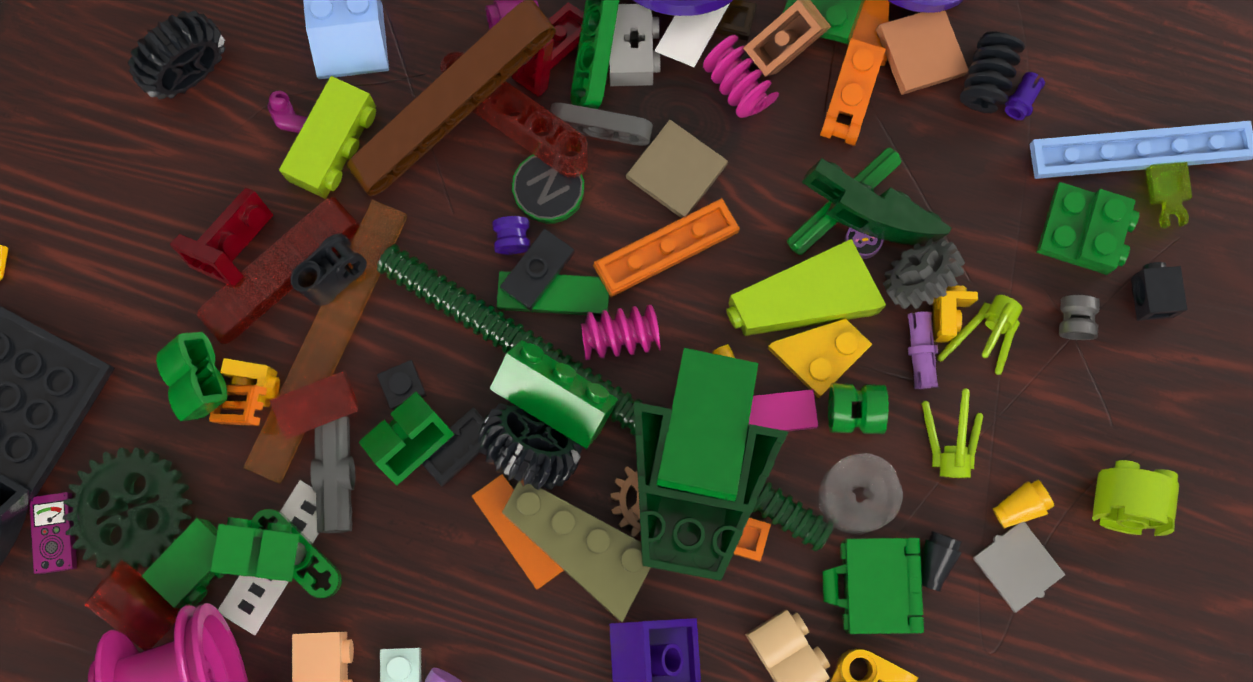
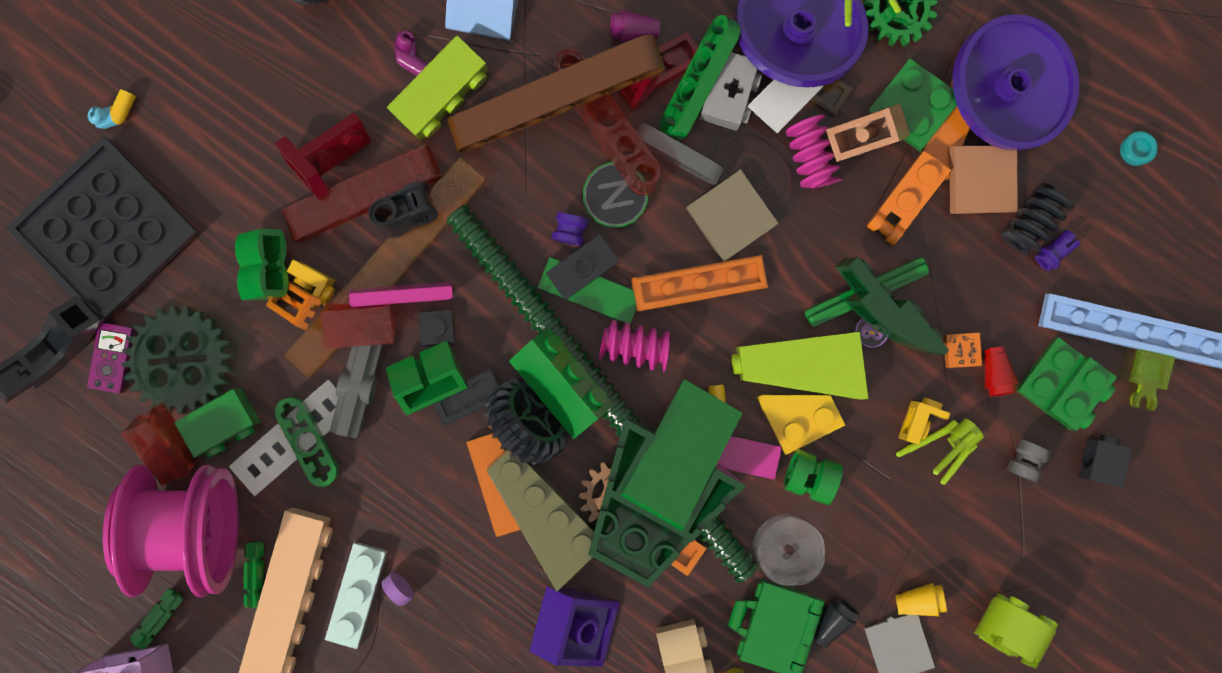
camera: 15 degrees right, 10 degrees up
green piece [210,517,300,582] -> none
dark grey gear [883,238,965,309] -> none
medium lavender pin [908,312,938,389] -> none
lime plant [922,388,983,478] -> none
none -> dark pink tile [349,282,453,307]
none -> orange tile [944,333,982,368]
none -> red cone [984,347,1019,397]

